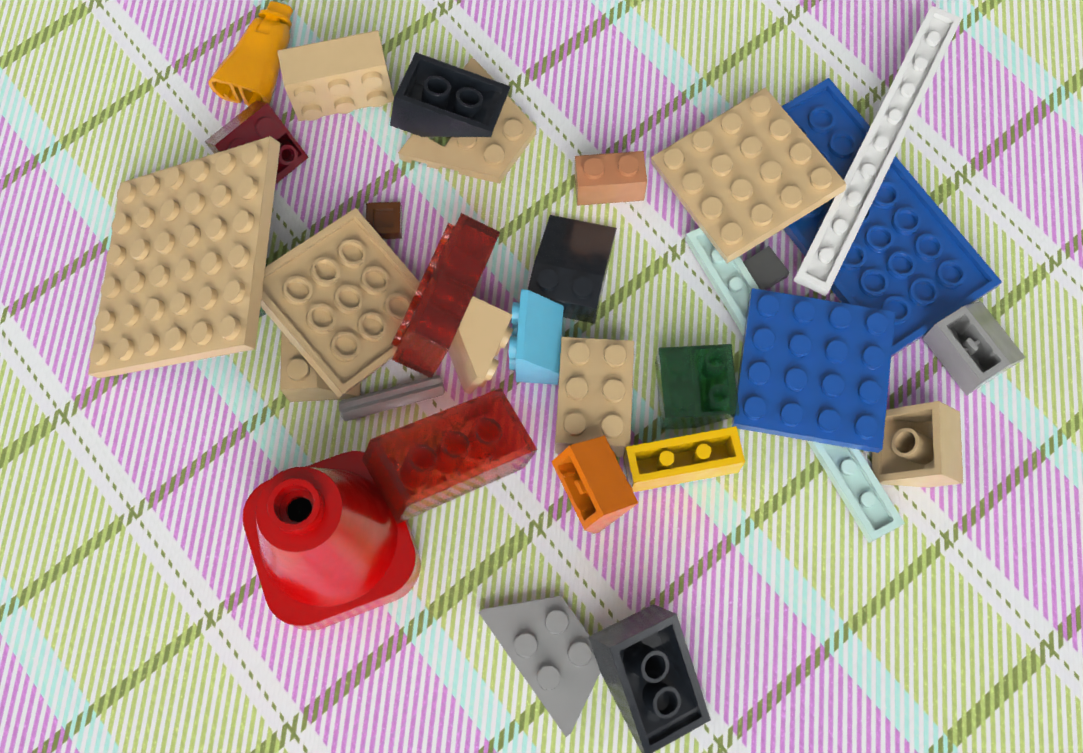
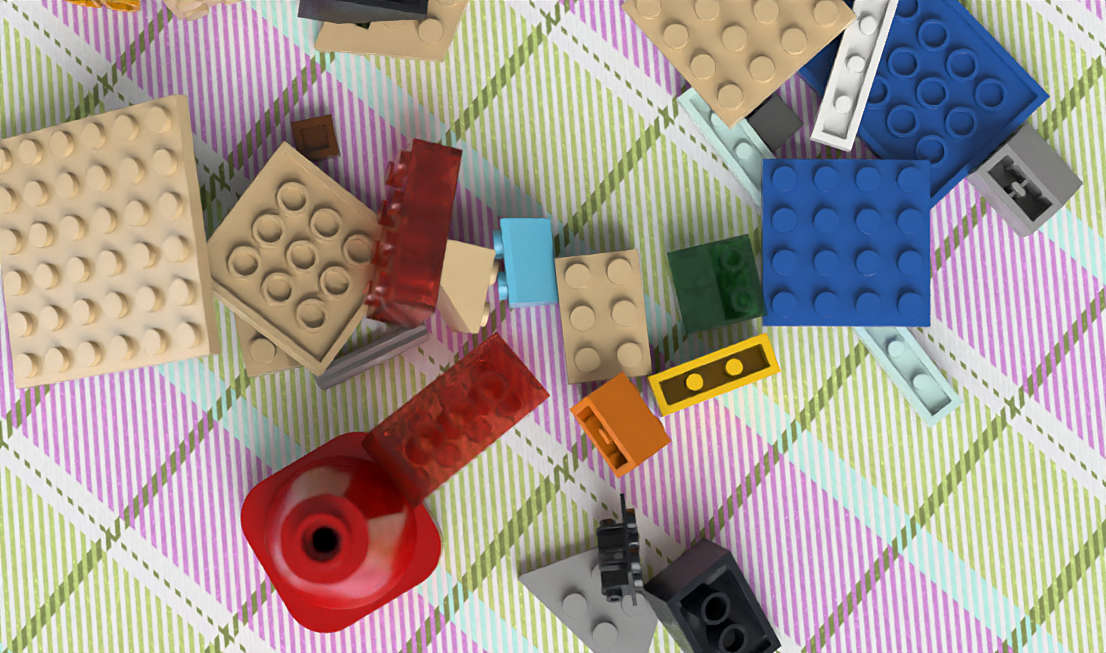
camera: 15 degrees left, 15 degrees up
dark red slope [205,100,309,185] -> none
black slope [528,215,617,324] -> none
nougat brick [574,151,647,206] -> none
tan slope [872,401,963,488] -> none
none -> black hinge [596,493,644,606]

